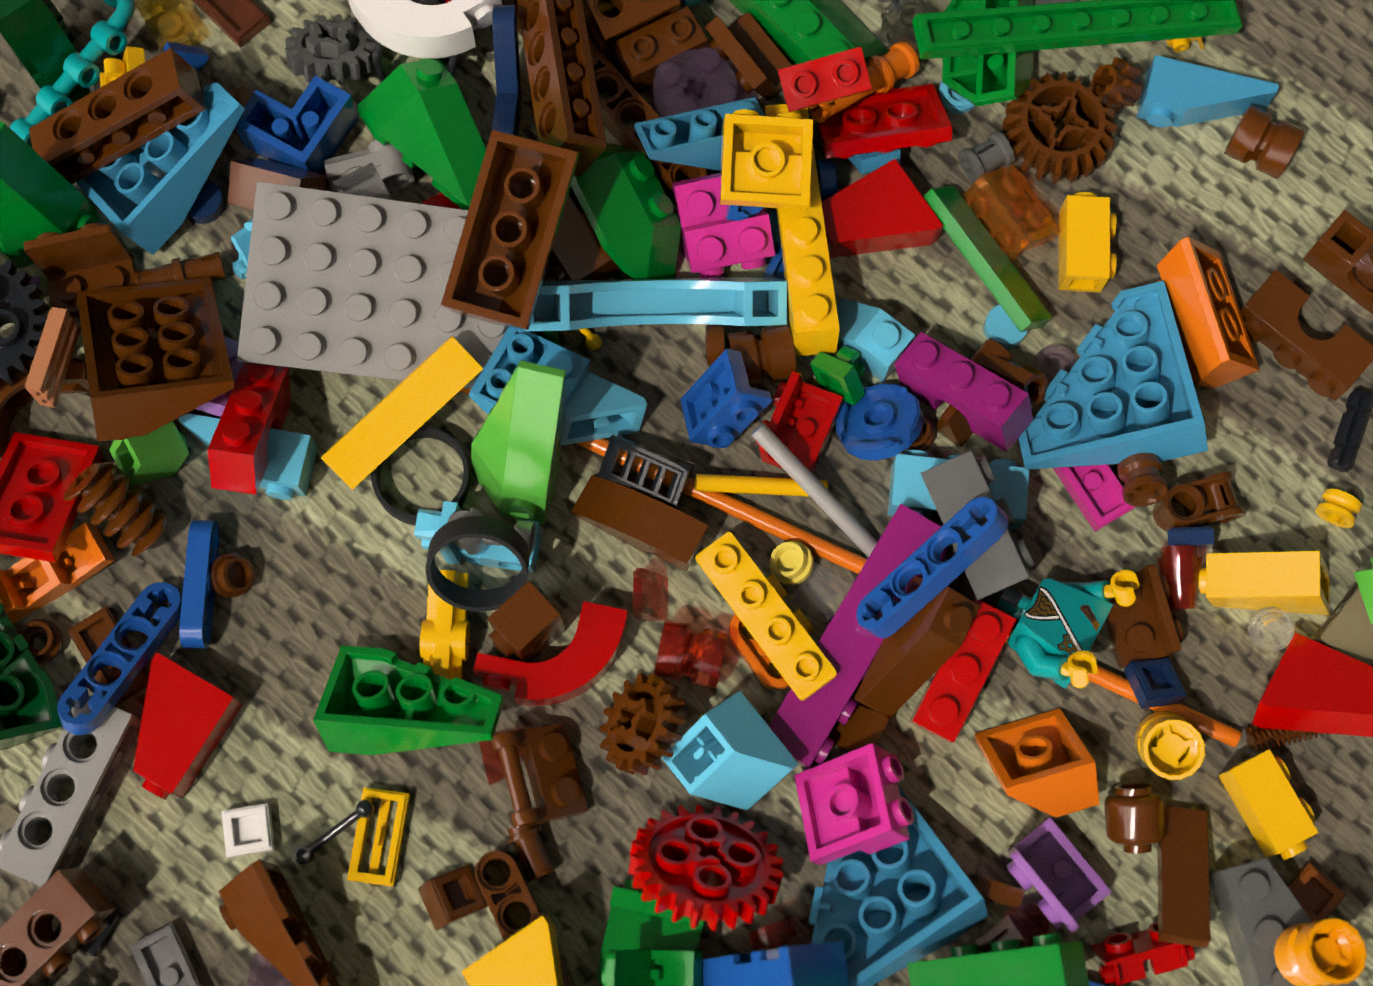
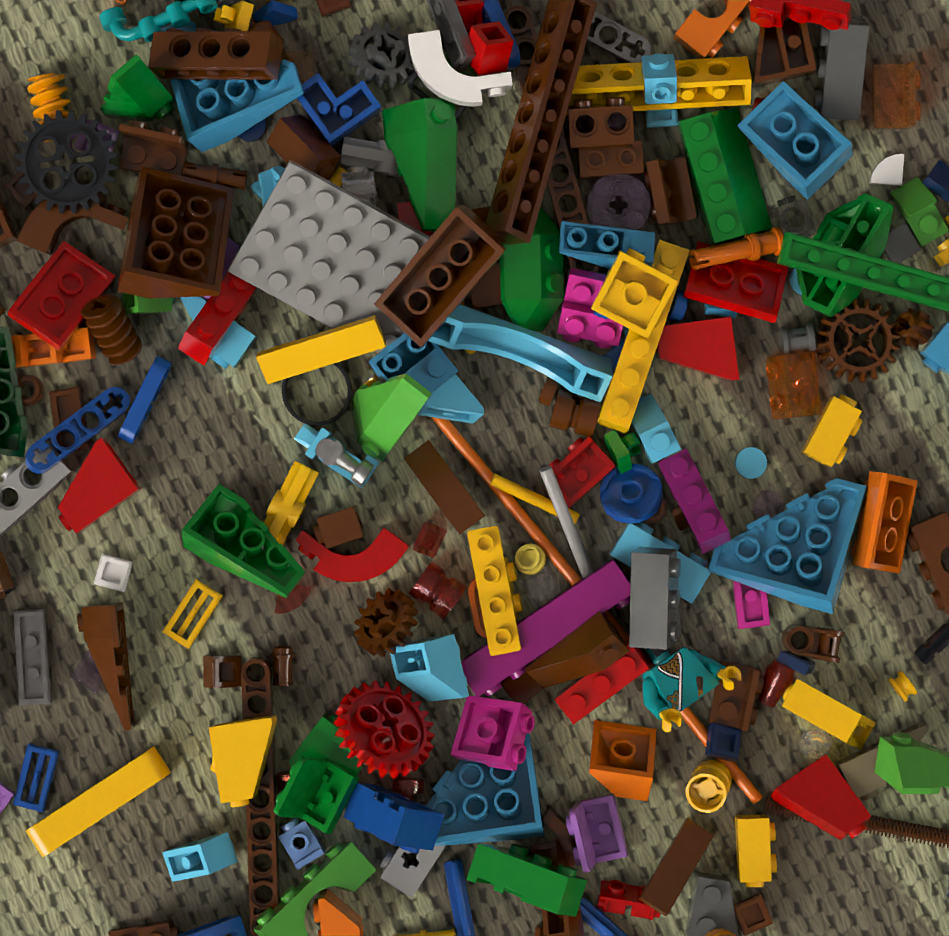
camera: 25 degrees right, 15 degrees up
nougat tile [25,307,81,408] -> none
reddish brown plate [210,553,255,598] -> none
black hinge [294,799,374,864] -> none
black tyre [425,516,529,612] -> none
dark blue beam [491,4,522,137] -> none
reddish brown plate [491,723,588,829] -> none
black slope [598,434,695,509] -> none
blue bracket [680,348,772,448] -> none
red hinge [778,47,872,112] -> none
blue beam [856,497,1008,638] -> none
green tile [923,186,1052,332] -> none
reddish brown piece [969,339,1048,408] -> none
reddish brown head [1104,783,1167,854] -> none
reddish brown wheel [1117,453,1168,507] -> none

